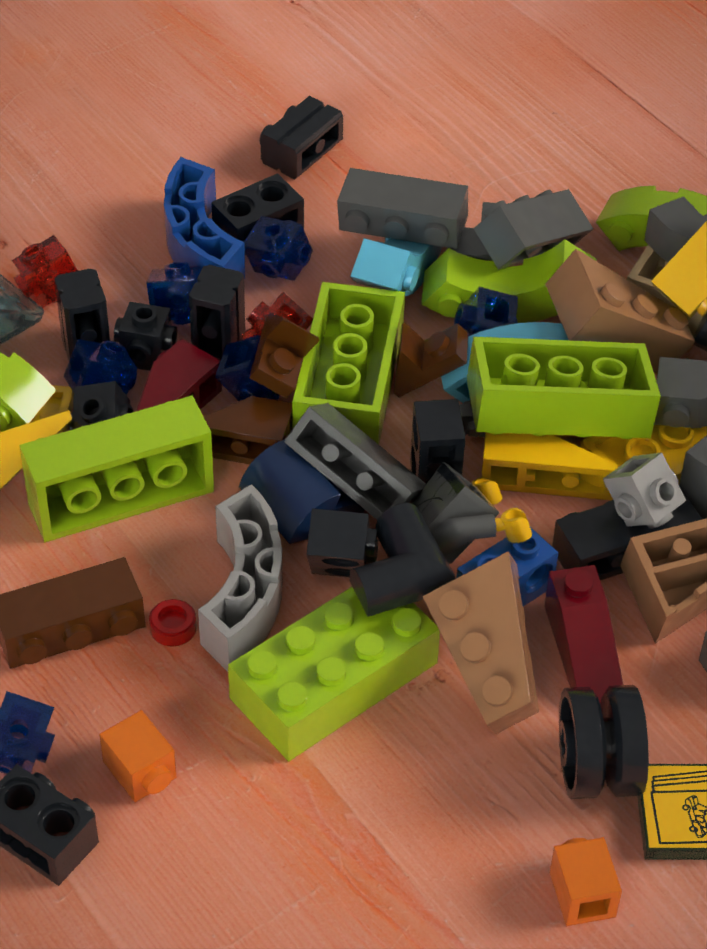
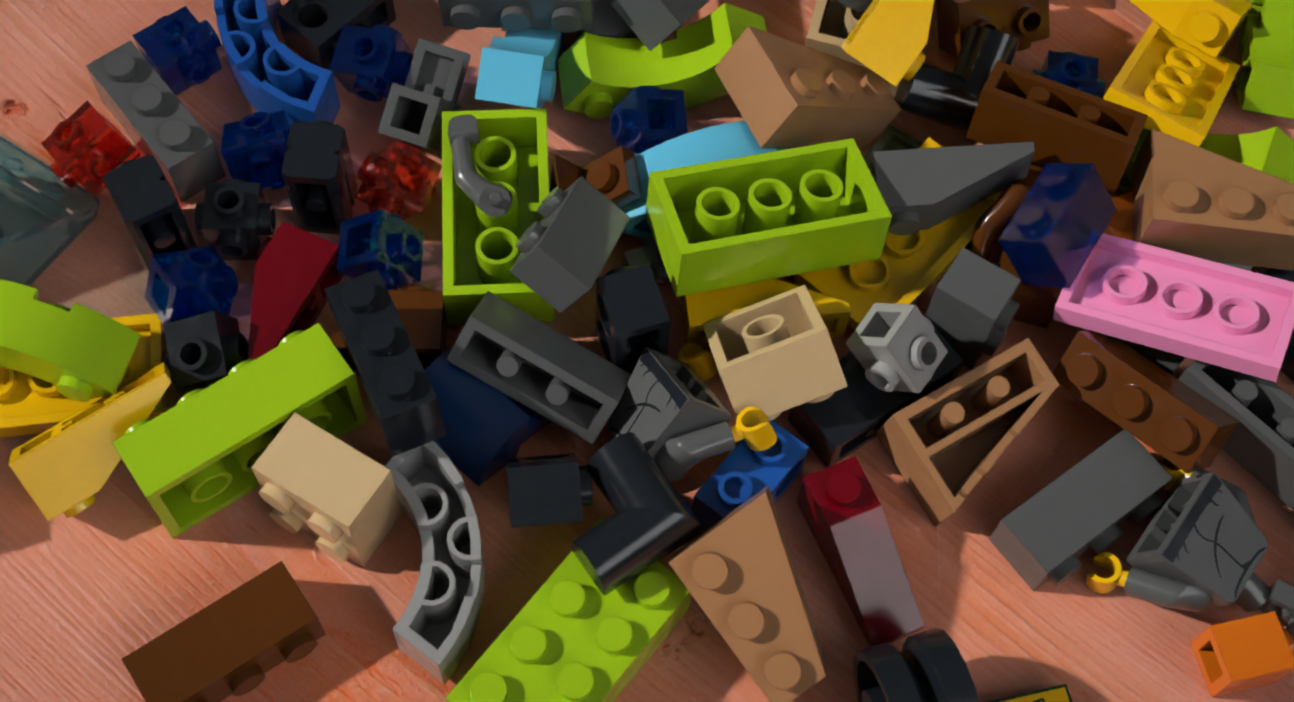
camera: 15 degrees left, 15 degrees up
red tile [149,599,197,647] -> none
reddish brown slope [249,312,320,398] -> none
none -> dark grey brick [86,40,226,202]
none -> clear blue brick [133,6,222,95]
none -> tan brick [251,412,403,567]
none -> black brick [324,269,447,457]
none -> dark grey brick [378,38,471,150]
none -> dark grey piece [448,115,511,217]
none -> dark grey brick [510,176,630,313]
none -> tan brick [702,284,848,422]

